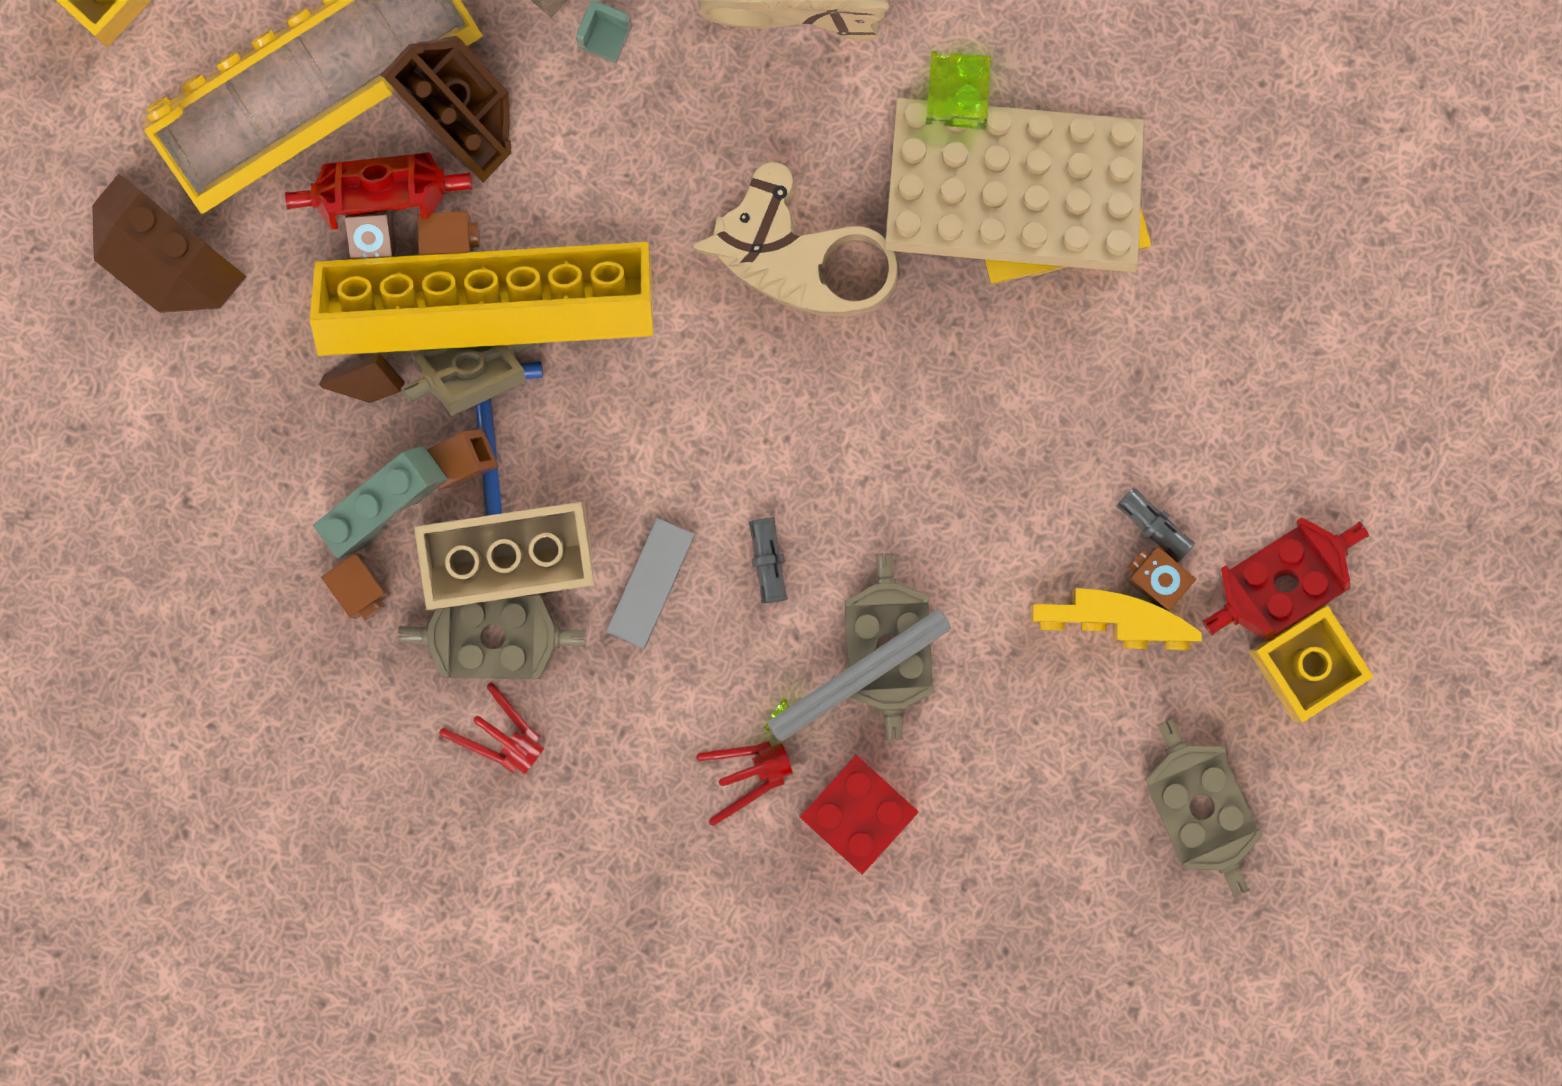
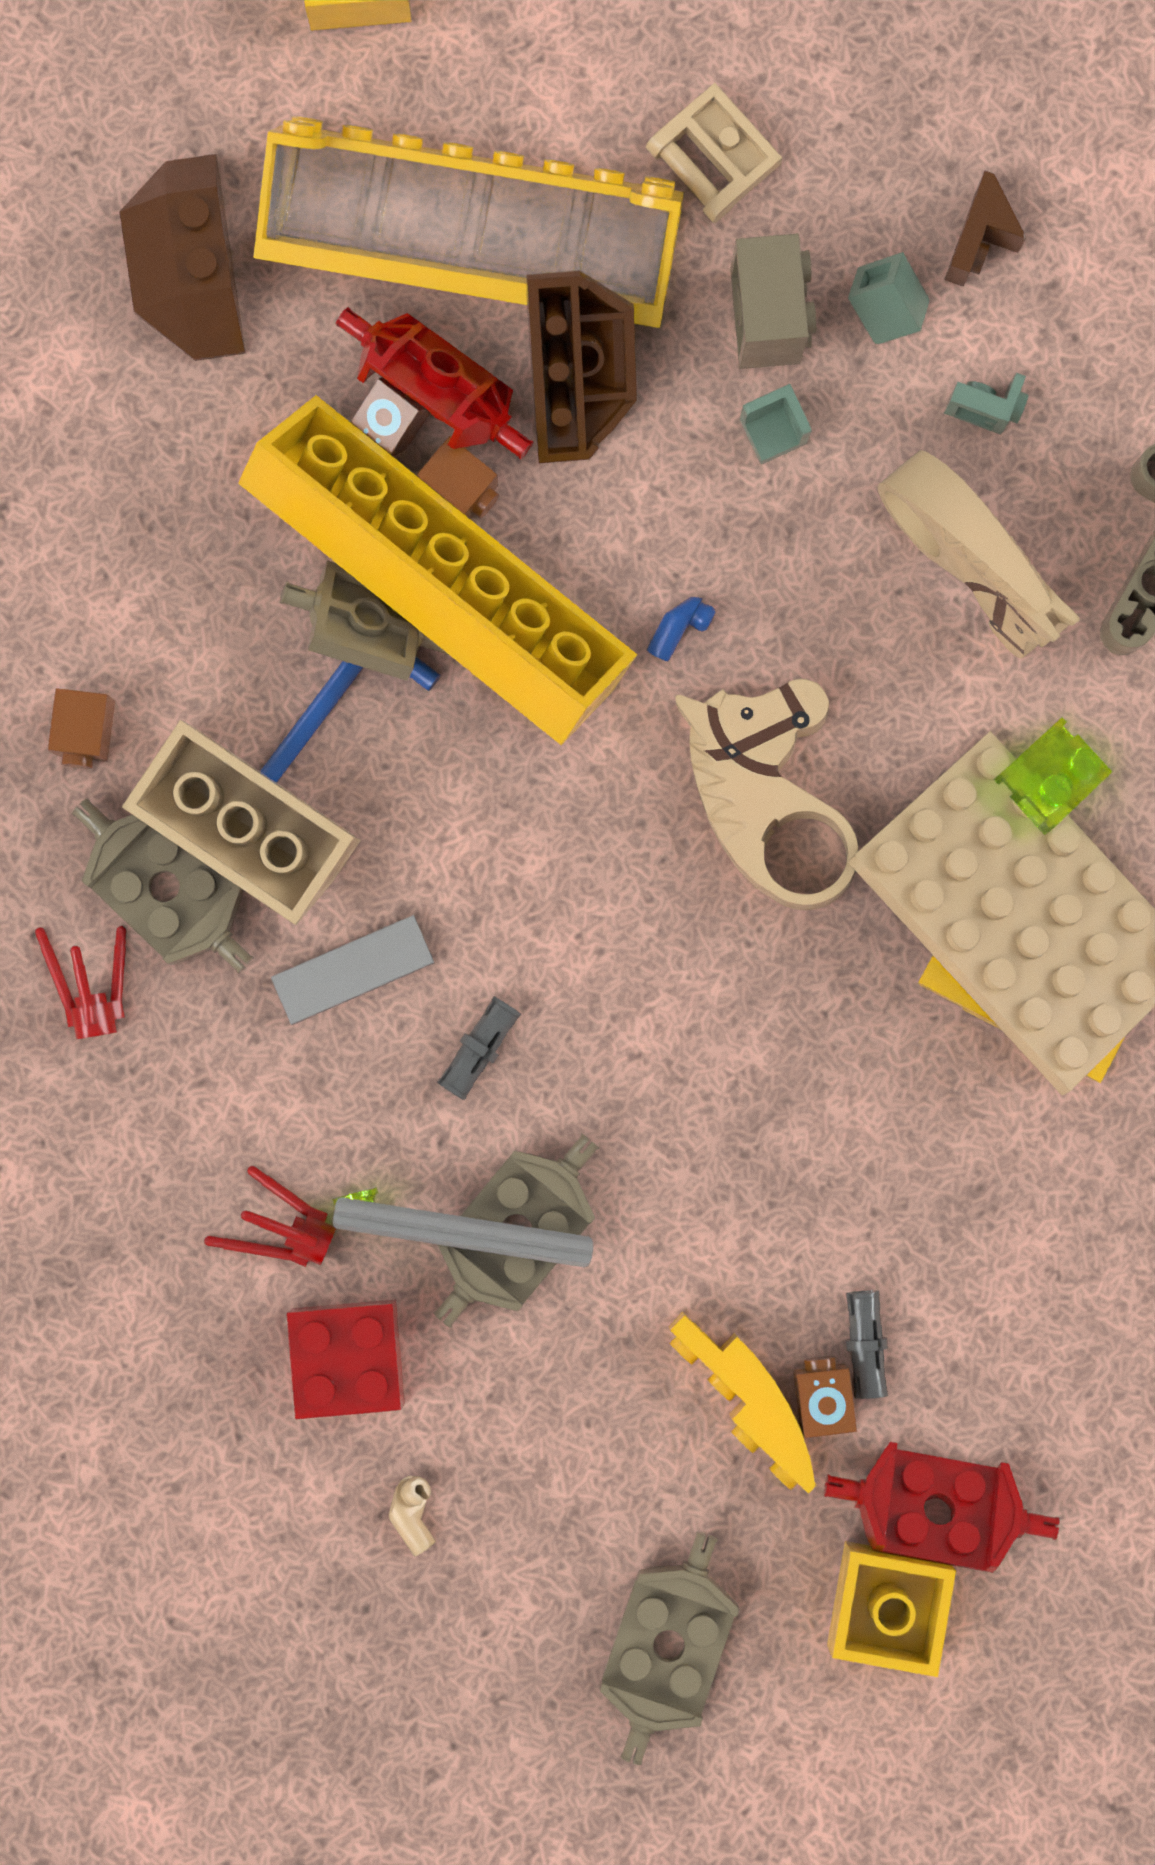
camera: 40 degrees right, 0 degrees up
sand green arch [313,446,448,559] -> none
reddish brown tile [319,353,405,403] -> none
dark orange brick [427,429,499,490] -> none
none -> tan arm [389,1476,436,1557]
none -> blue arm [647,597,716,661]

